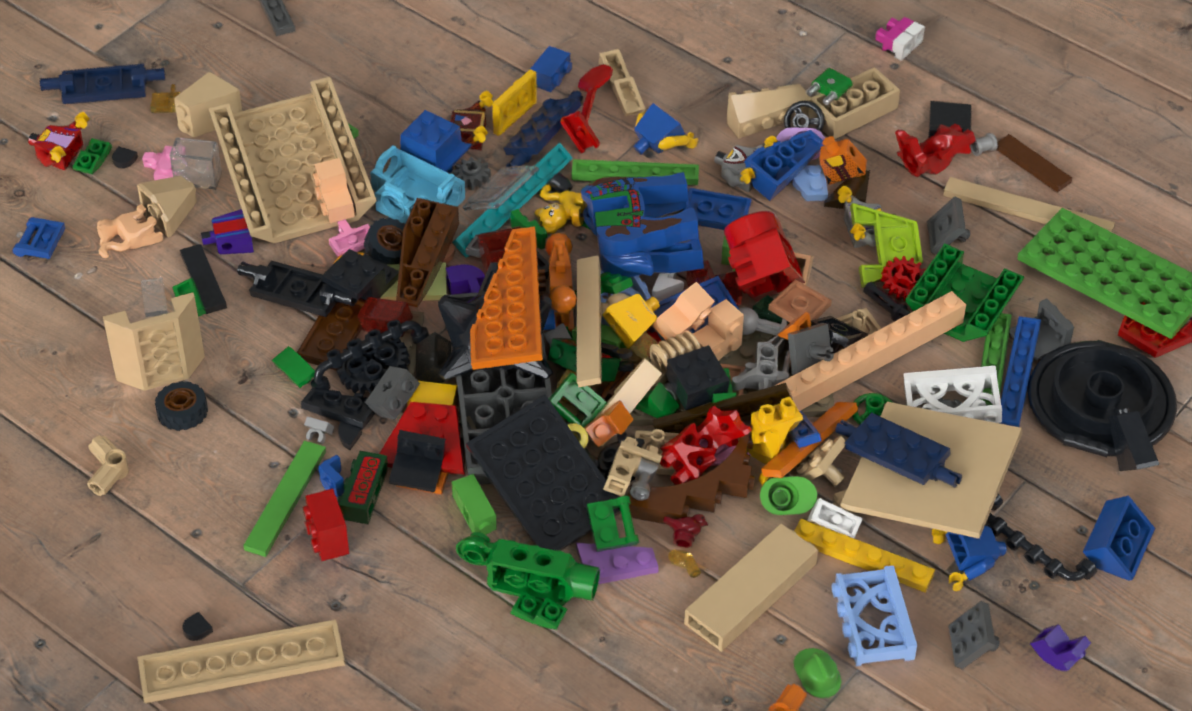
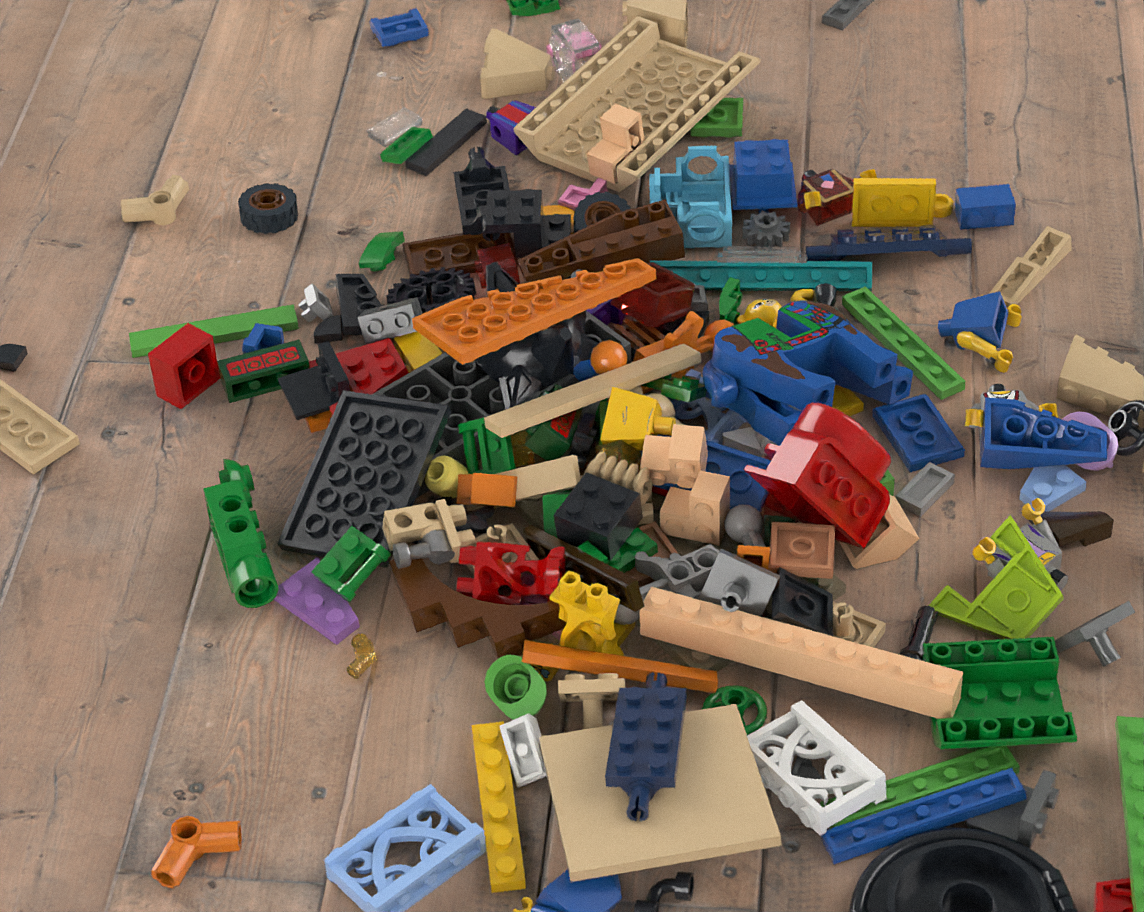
camera: 60 degrees right, 5 degrees down
light nougat animal [97,204,163,258] -> none
tan slope [103,293,205,391] -> none
black tile [112,146,138,168] -> none
black bar [311,320,430,390] -> none
bright green brick [452,474,497,535] -> none
green slope [510,591,568,630] -> none
red piece [560,64,613,153] -> none
dark red animal [663,514,708,548] -> none
tan brick [684,524,818,652] -> none
blue tile [788,410,821,448] -> none
bright green piece [793,648,841,698] -> none
orange torso [820,136,867,185] -> none
red gear [880,256,926,301] -> none

